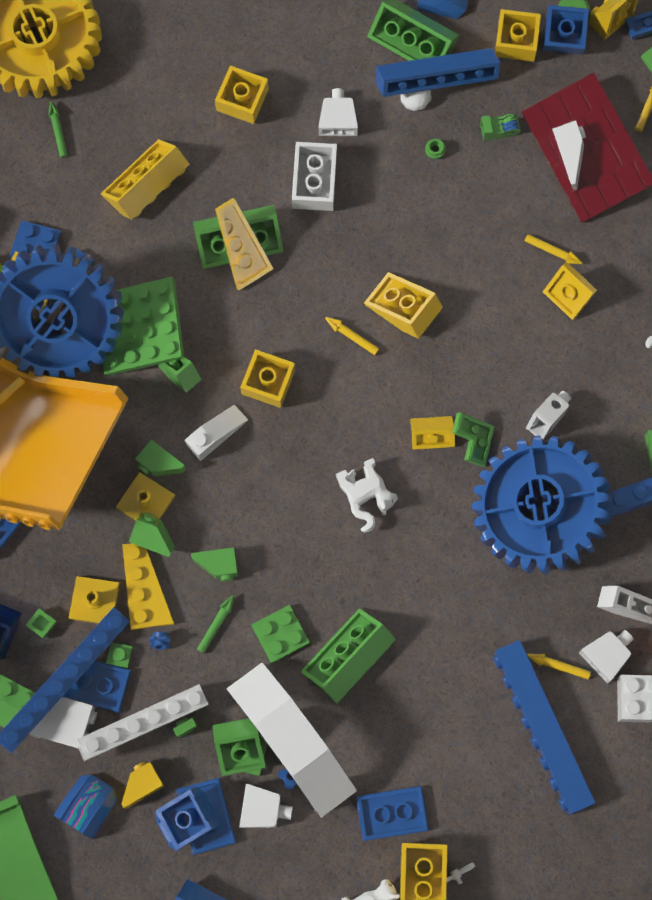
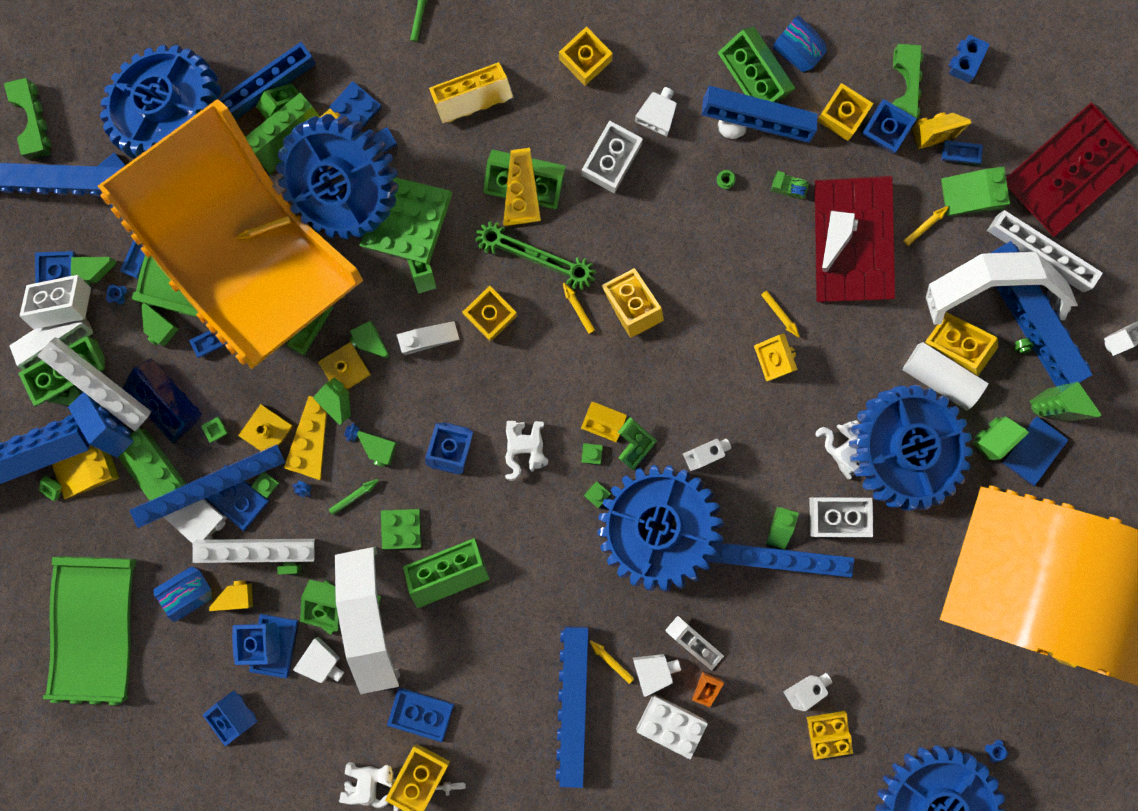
camera: 25 degrees right, 10 degrees up
none -> bright green plate [287,306,334,356]
none -> blue plate [344,423,359,442]
none -> blue slope [425,422,473,474]
none -> bright green arm [476,221,596,290]
none -> bright green plate [581,443,603,465]
none -> bright green plate [584,481,611,508]

